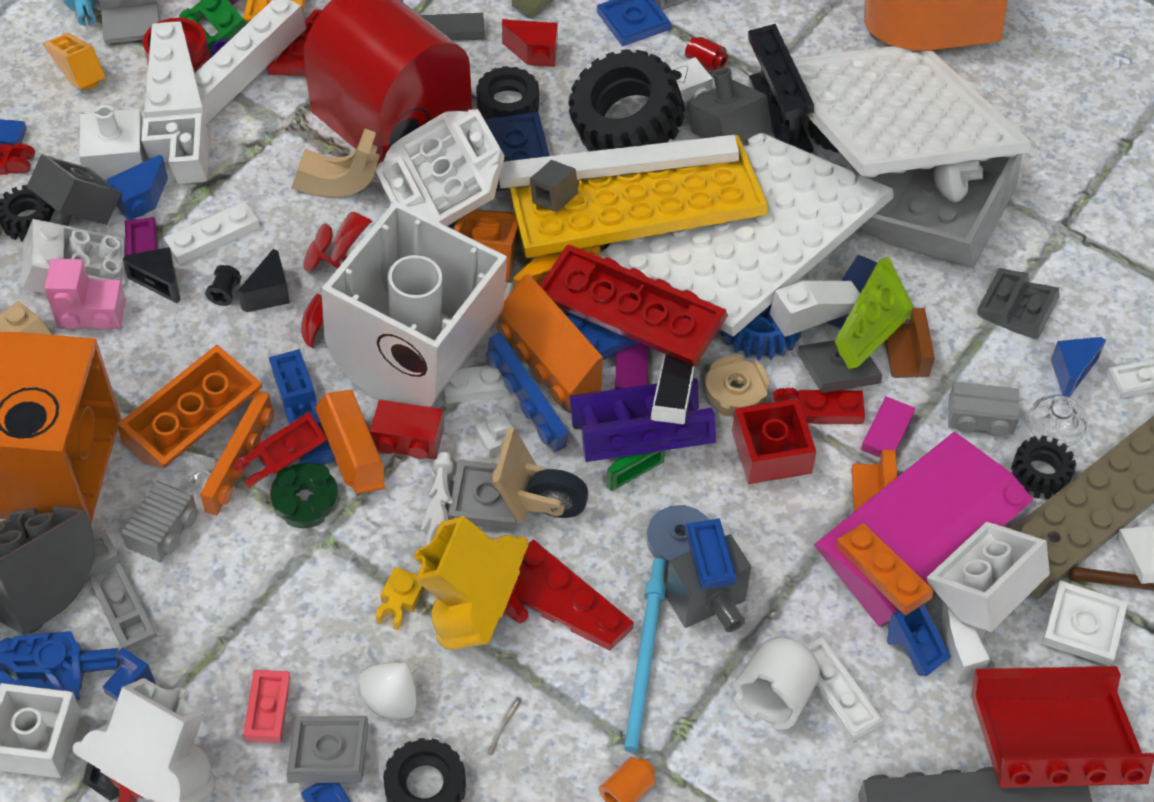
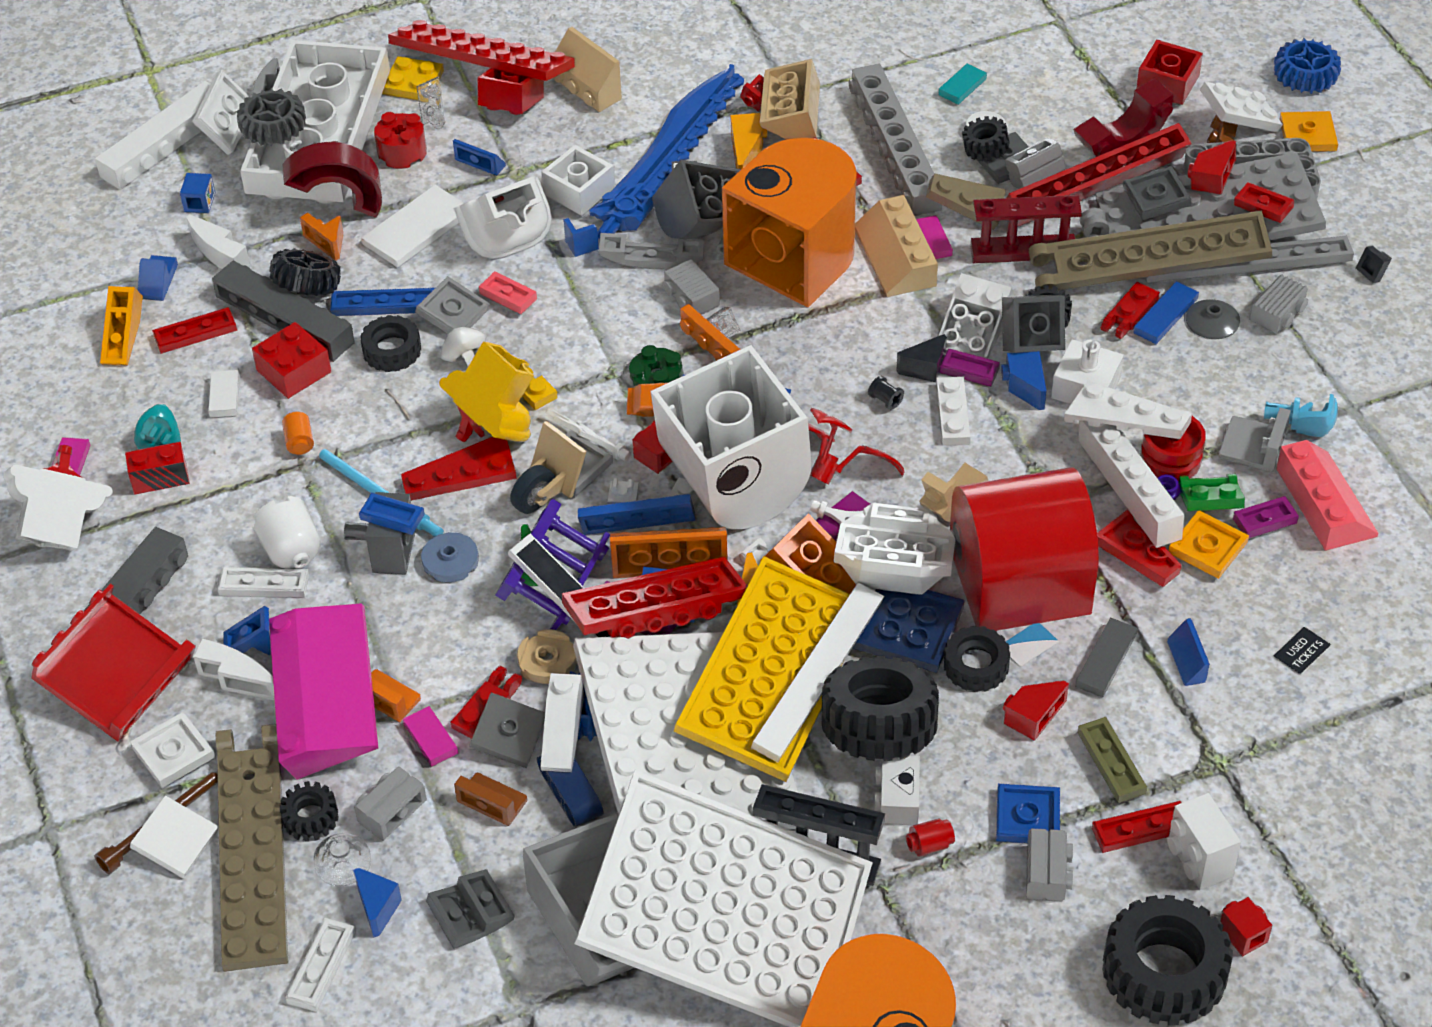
camera: 125 degrees right, 5 degrees down
light orange slope [43,32,105,90] -> none
bright pink brick [44,259,126,330] -> none
orange slope [118,344,263,468] -> none
white brick [141,113,210,184] -> none
red hinge [233,412,328,488] -> none
black slope [238,249,290,312] -> none
dark grey brick [530,160,578,212] -> none
dark grey brick [687,68,772,142] -> none
red brick [732,398,817,484] -> none
lime wing [834,257,914,369] -> none
orange plate [836,523,933,616] -> none
white slope [927,521,1050,632] -> none

